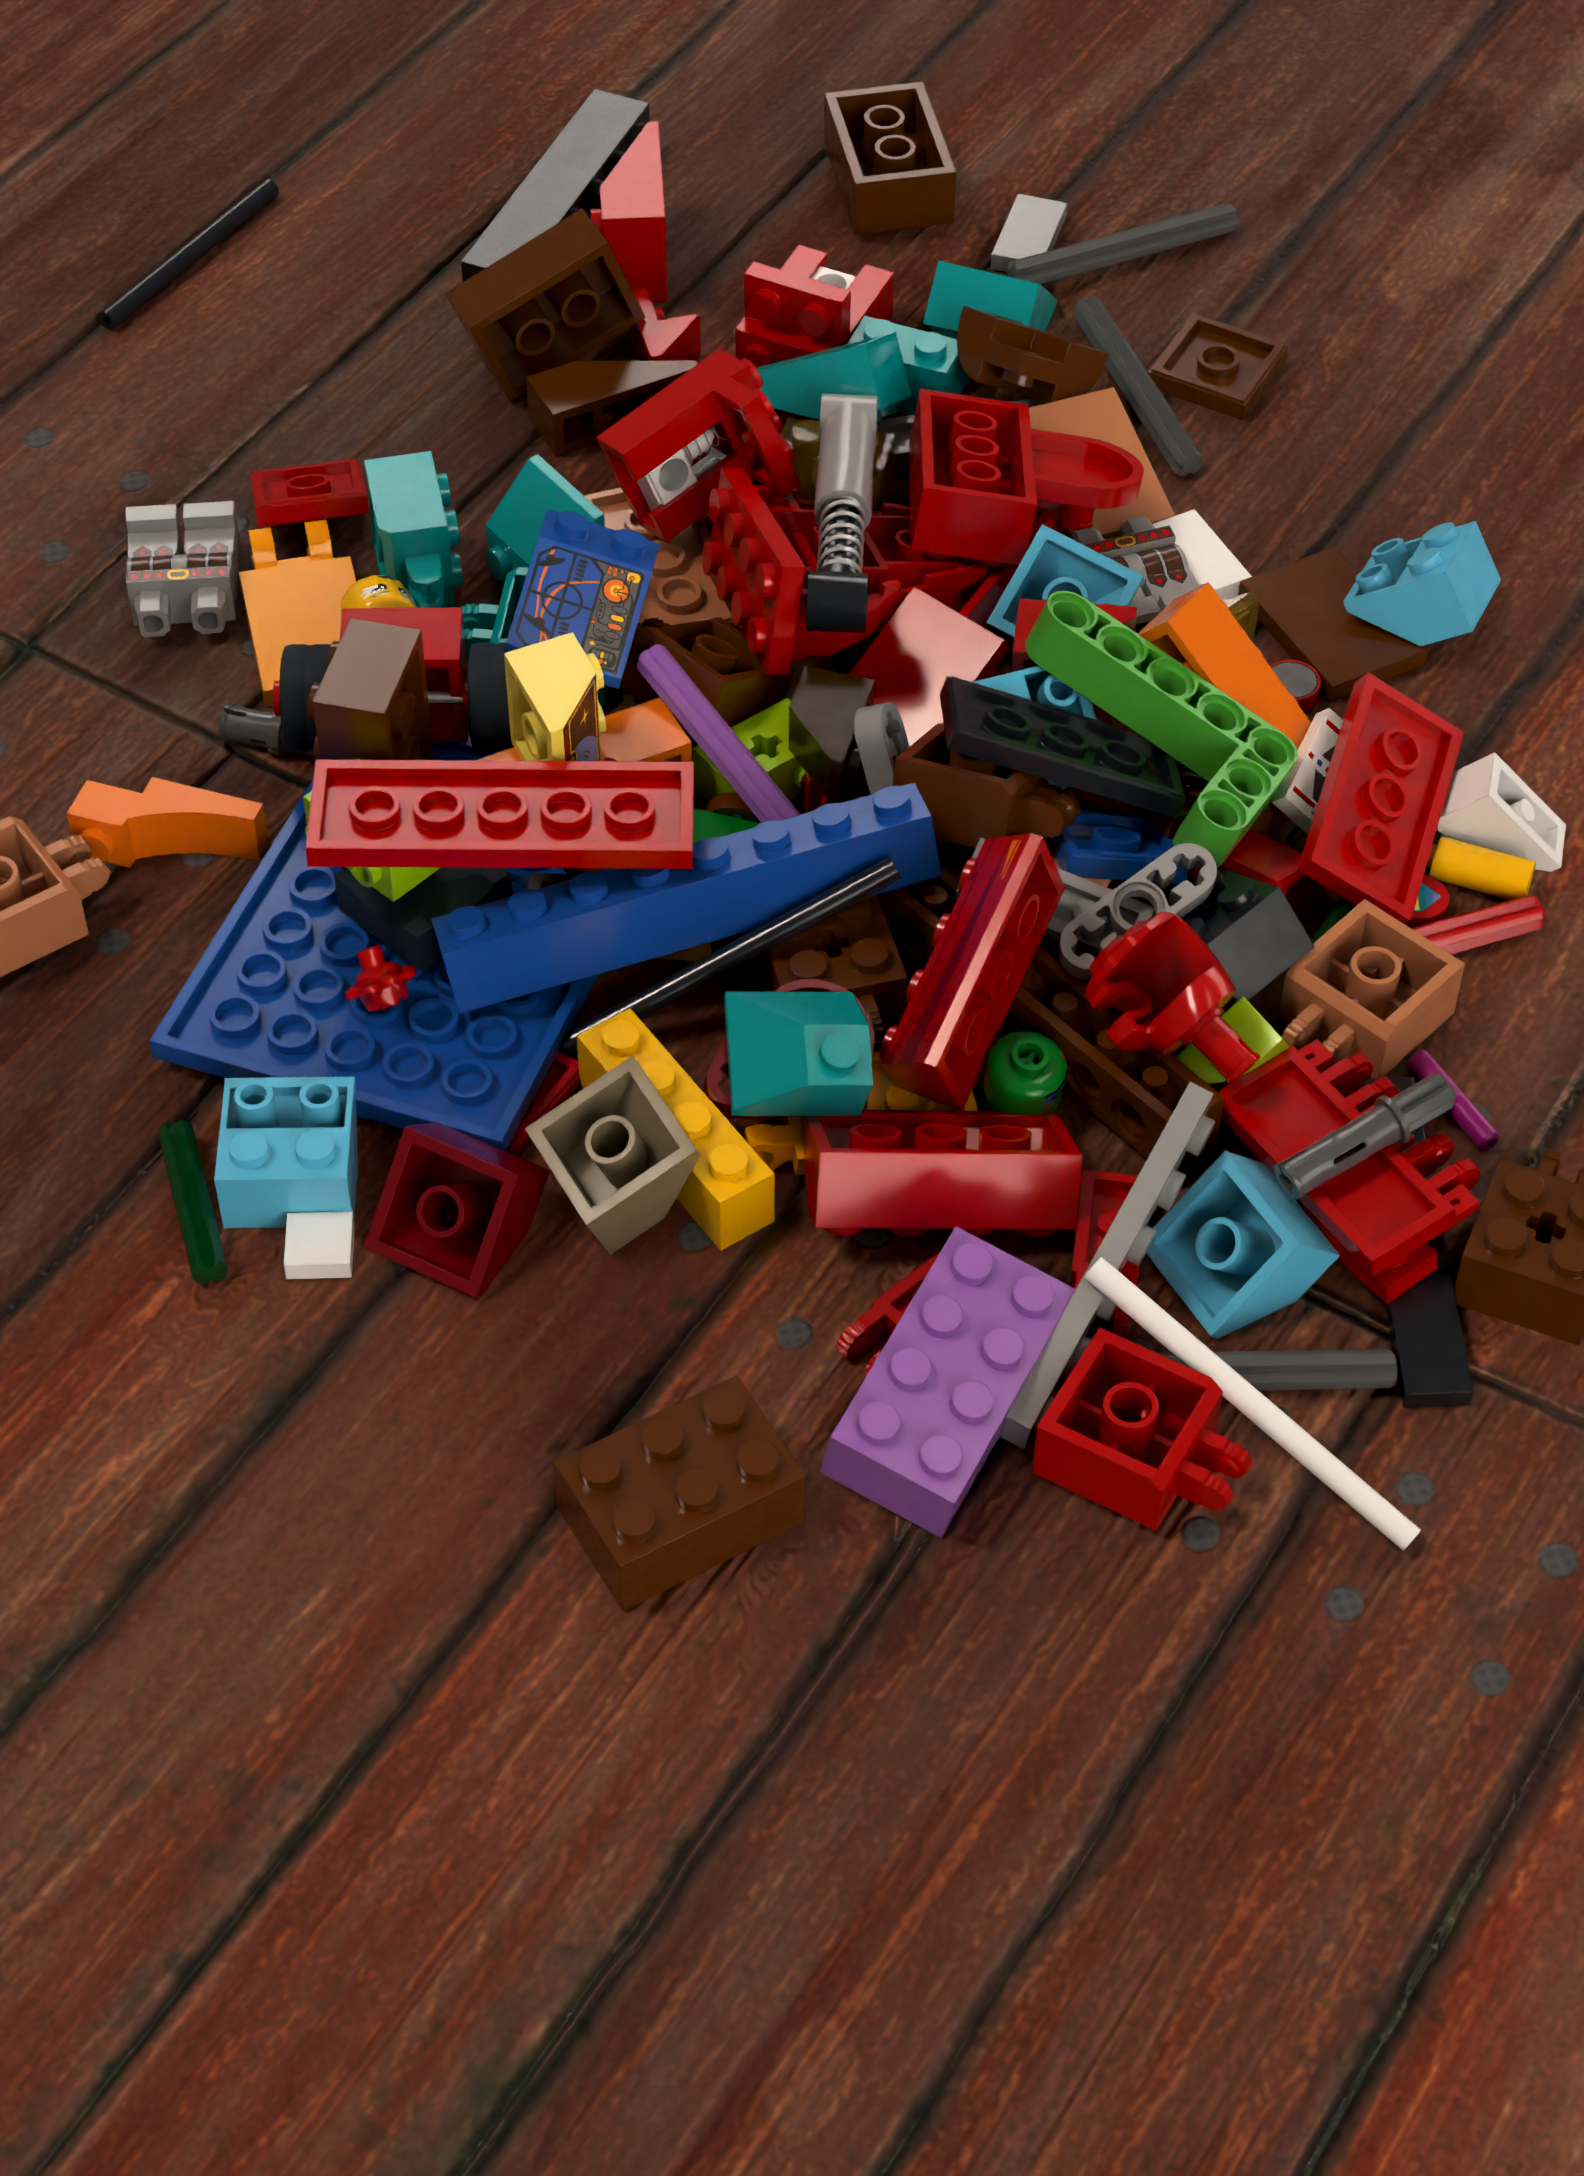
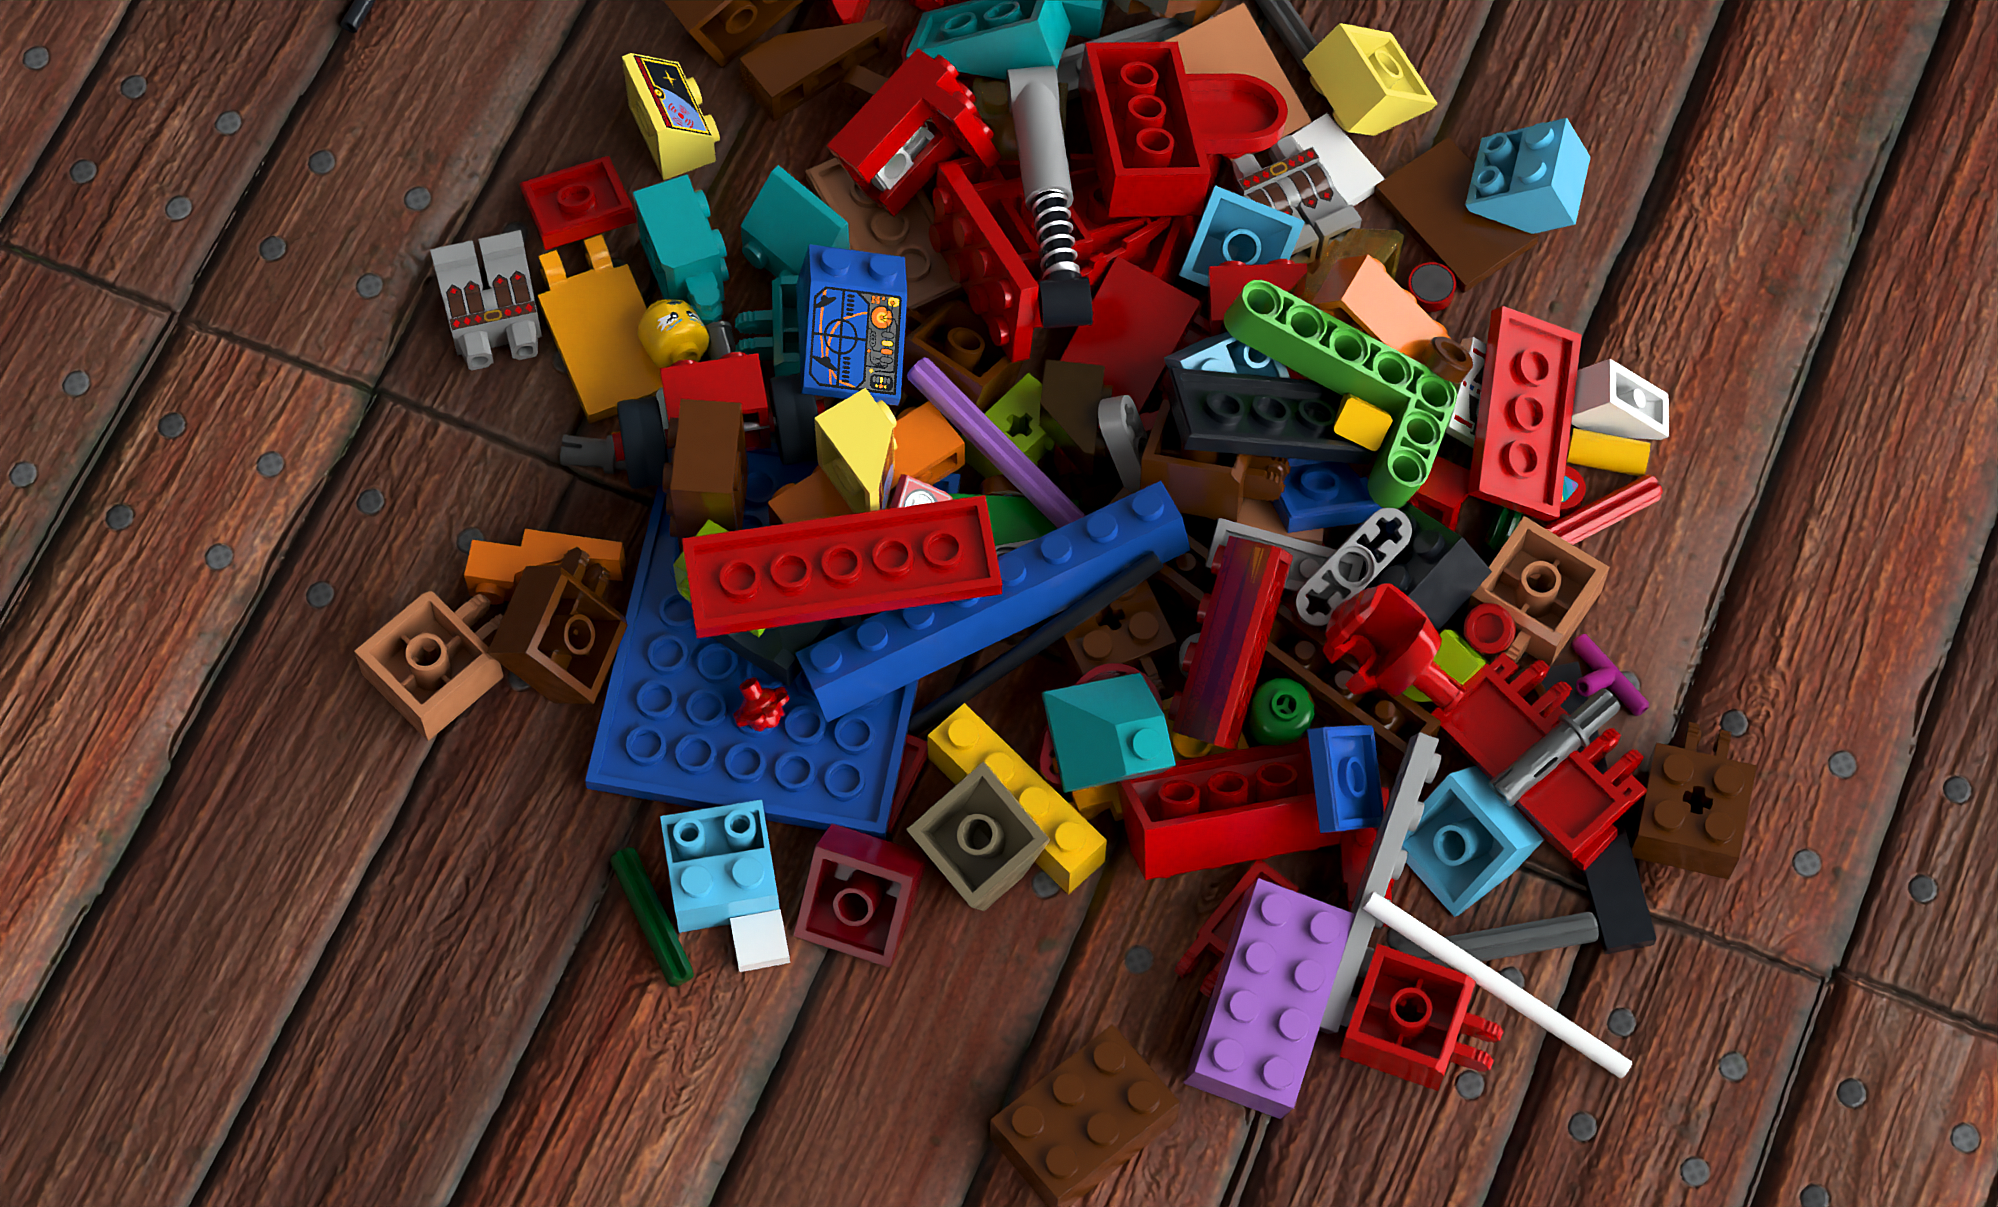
camera: 10 degrees left, 15 degrees up
none -> reddish brown hinge [487,546,628,704]
none -> light yellow slope [622,53,720,181]
none -> light yellow slope [1302,23,1438,136]
none -> blue tile [1307,725,1384,833]
none -> yellow slope [1333,393,1393,451]
none -> reddish brown tile [1422,336,1473,383]
none -> red tile [1464,603,1516,655]

